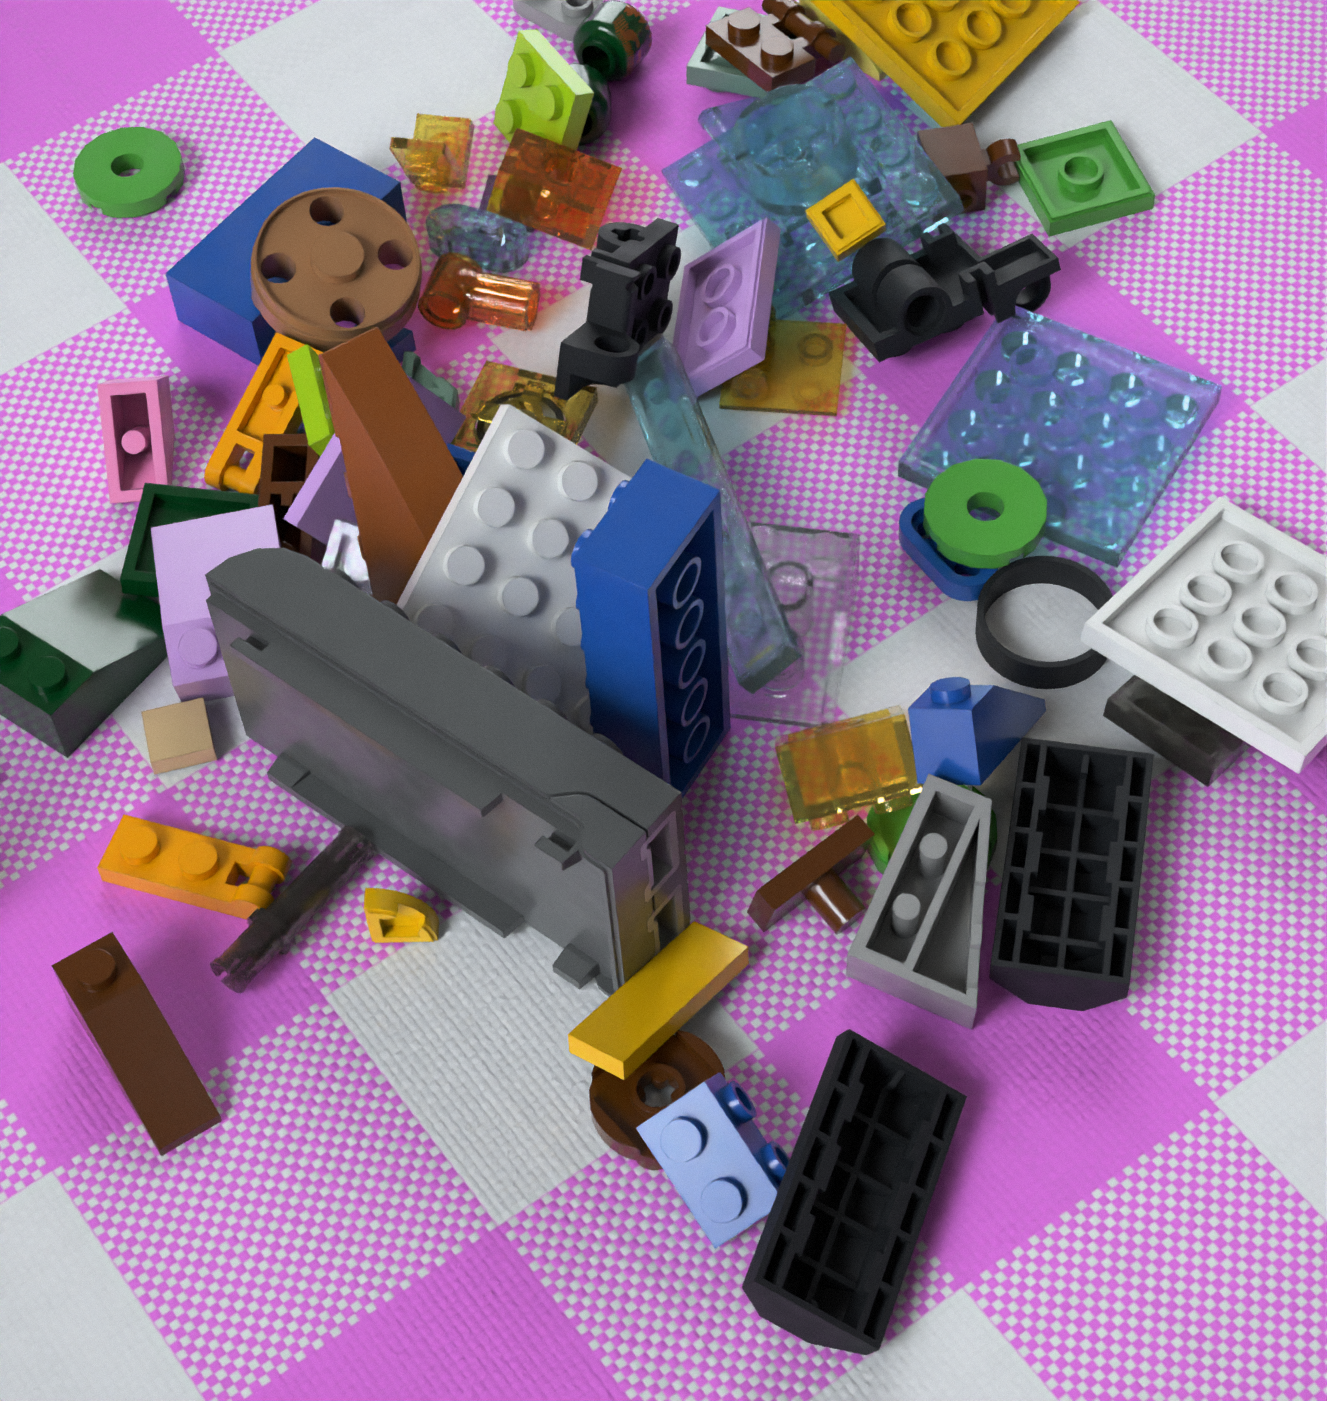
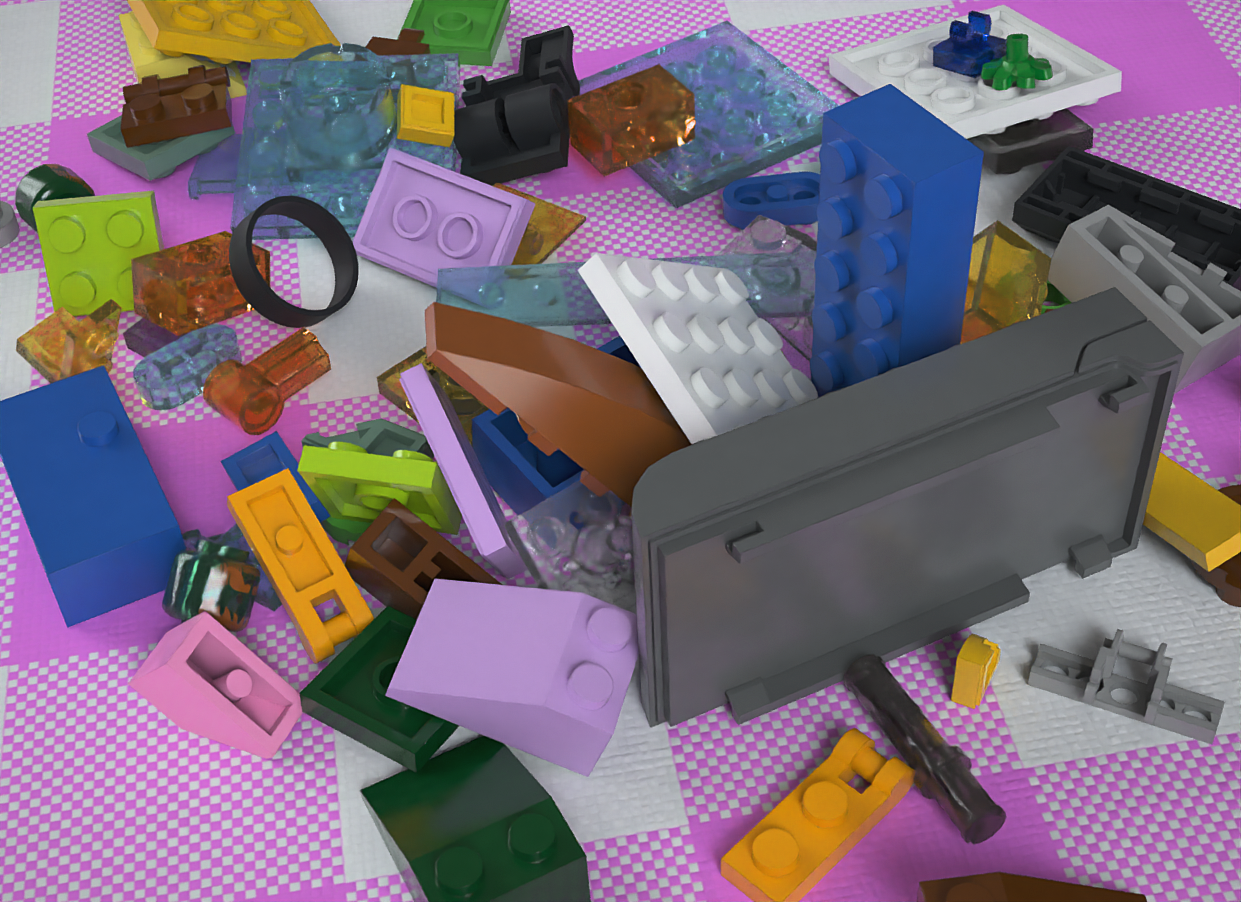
camera: 65 degrees left, 10 degrees down
tan tile [141,697,217,774] -> none
medium nougat piece [250,187,422,352] -> none
black plate [554,218,681,401] -> none
blue slope [908,677,1046,786] -> none
bright green tile [923,459,1047,569] -> none
none -> head [162,539,260,632]
none -> black tyre [229,196,359,328]
none -> clear orange brick [567,64,695,177]
none -> clear blue tile [933,11,1006,78]
none -> green plant [981,33,1053,90]
none -> light grey piece [1027,629,1225,744]

